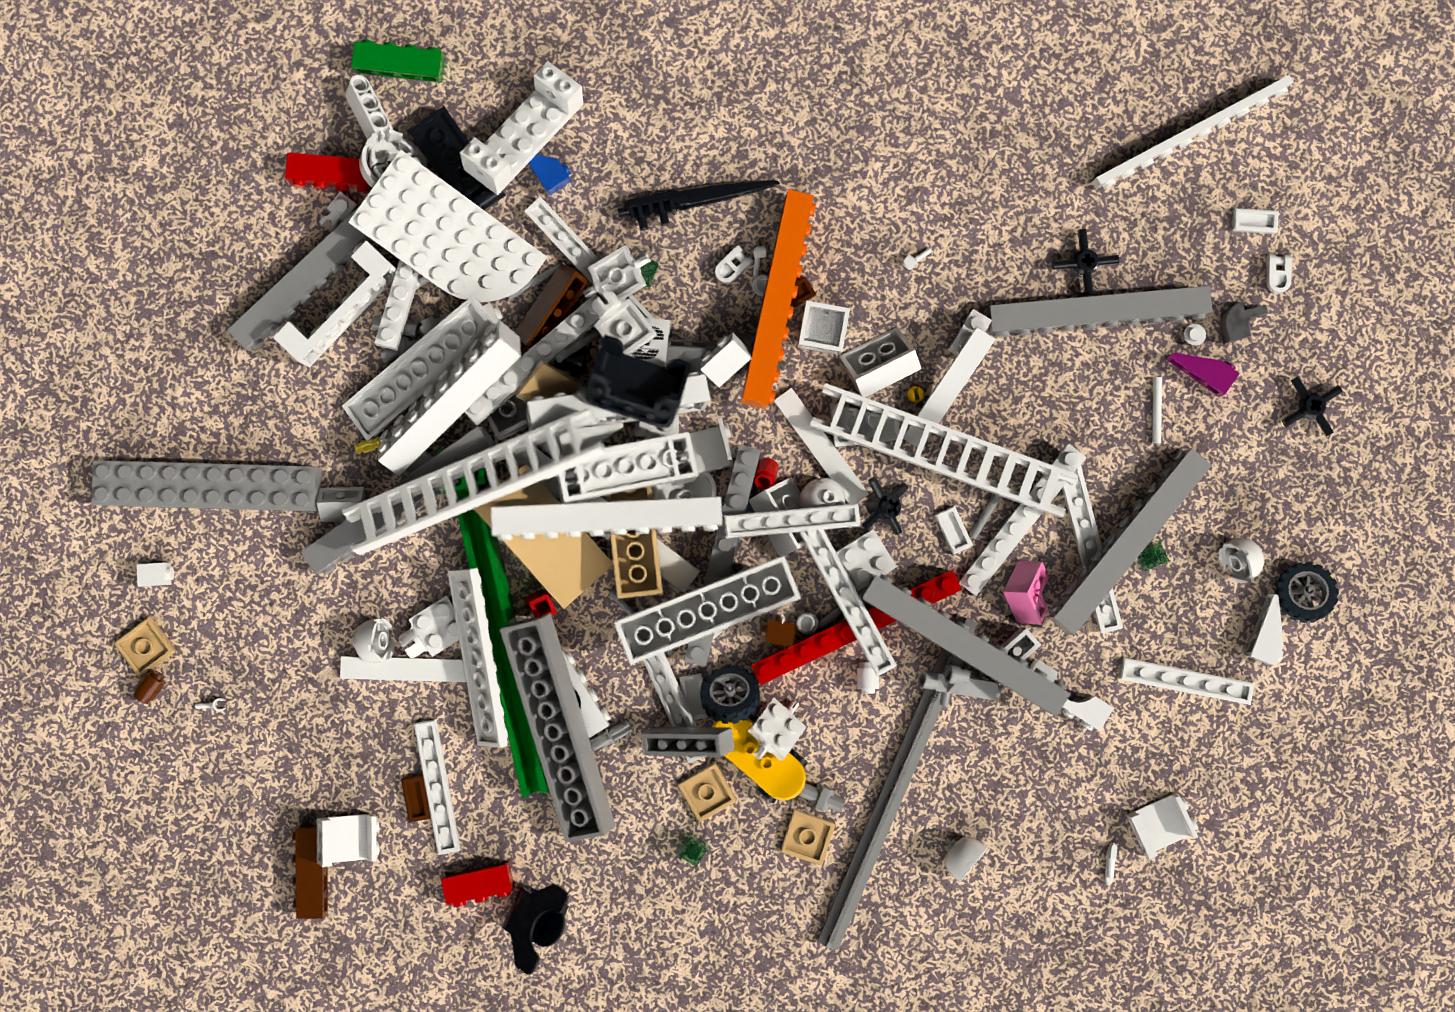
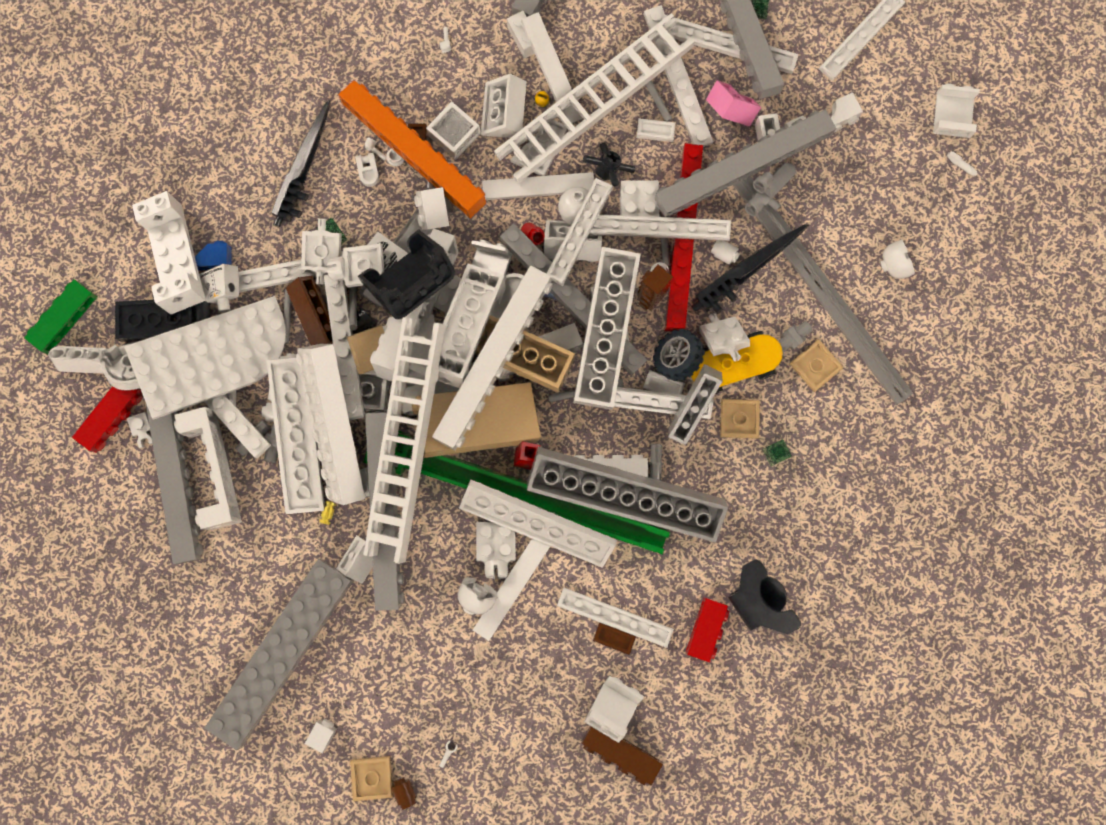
camera: 55 degrees left, 5 degrees down
none -> white torso [199,264,239,312]
none -> black piece [691,224,809,314]

